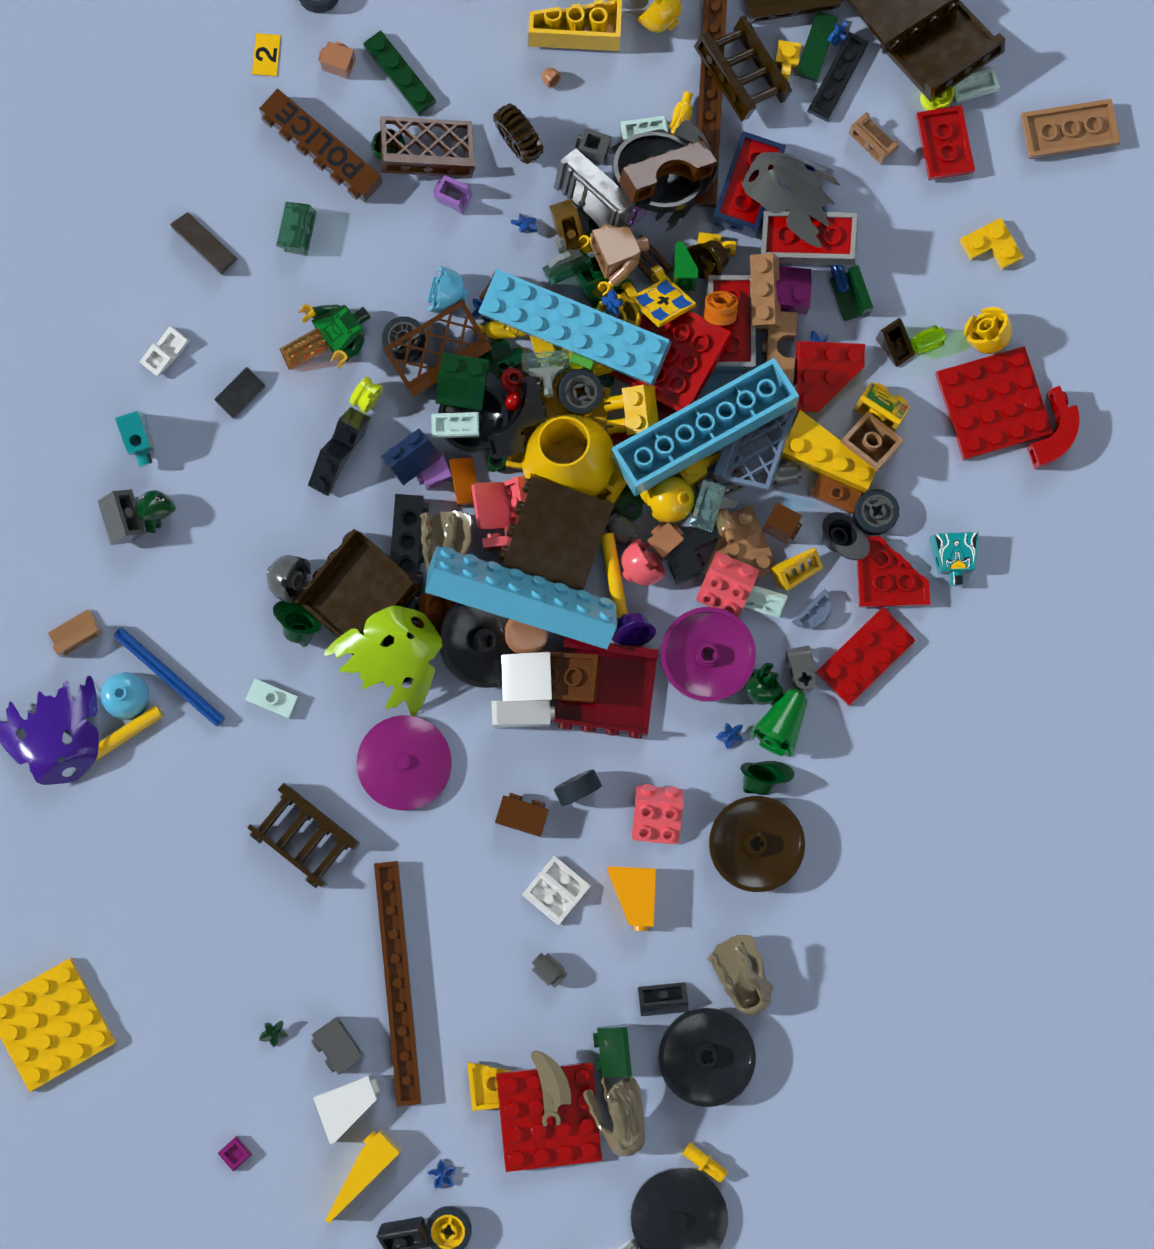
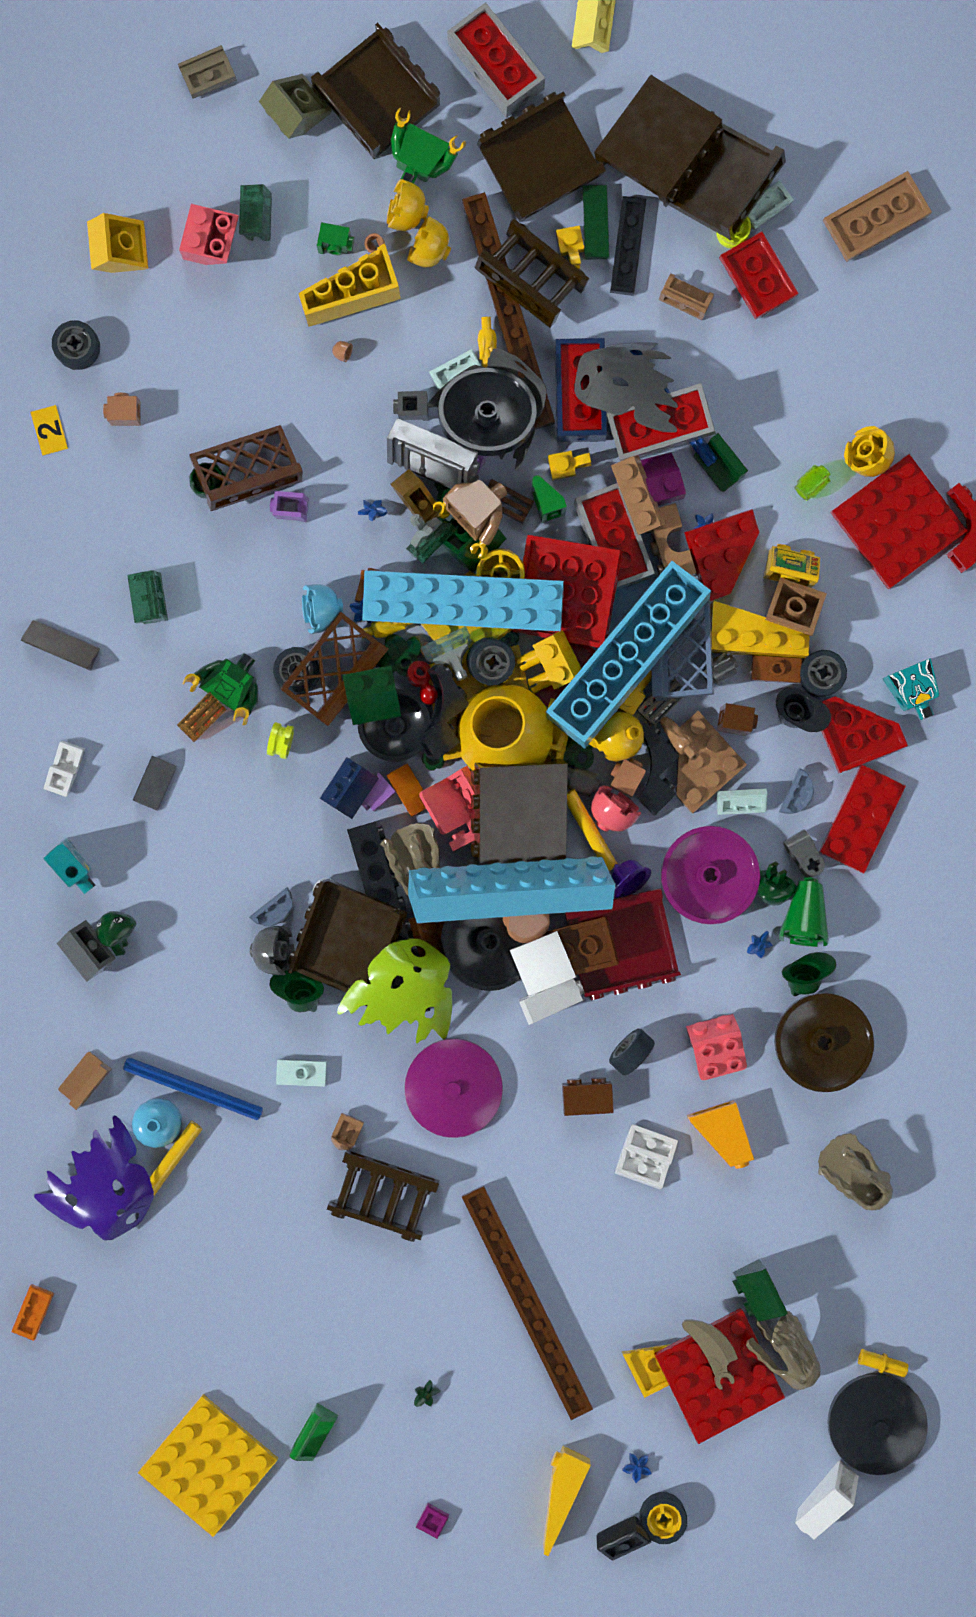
camera: 25 degrees left, 5 degrees up
reddish brown brick [259,88,383,203] -> none
black arch [308,407,371,496] -> none
dark grey brick [311,1016,365,1075] -> none
white slope [313,1075,381,1144] -> none
dark green plate [363,30,436,116] -> none
light aqua plate [431,412,479,438] -> none
dark brown gear [493,103,544,164] -> none
dark grey brick [532,953,567,988] -> none
bright green tile [569,353,596,371] -> none
blue plant [601,289,623,318] -> none
arch [619,140,717,204] -> none
yellow flag [621,265,696,327] -> none
black slope [638,982,688,1016] -> none
black dish [658,1008,756,1107] -> none
dark brown piece [687,240,731,279] -> none
clear light blue piece [690,480,738,532] -> none
coral bracket [696,551,760,617] -> none
orange wheel [704,291,738,326] -> none
yellow slope [770,547,823,591] -> none
blue plant [827,20,849,47] -> none
dark brown slope [876,318,915,367] -> none
yellow plate [960,218,1023,270] -> none
none -> sand blue plate [249,887,293,926]
none -> green tile [289,1403,338,1461]
none -> medium nougat plate [331,1113,364,1151]

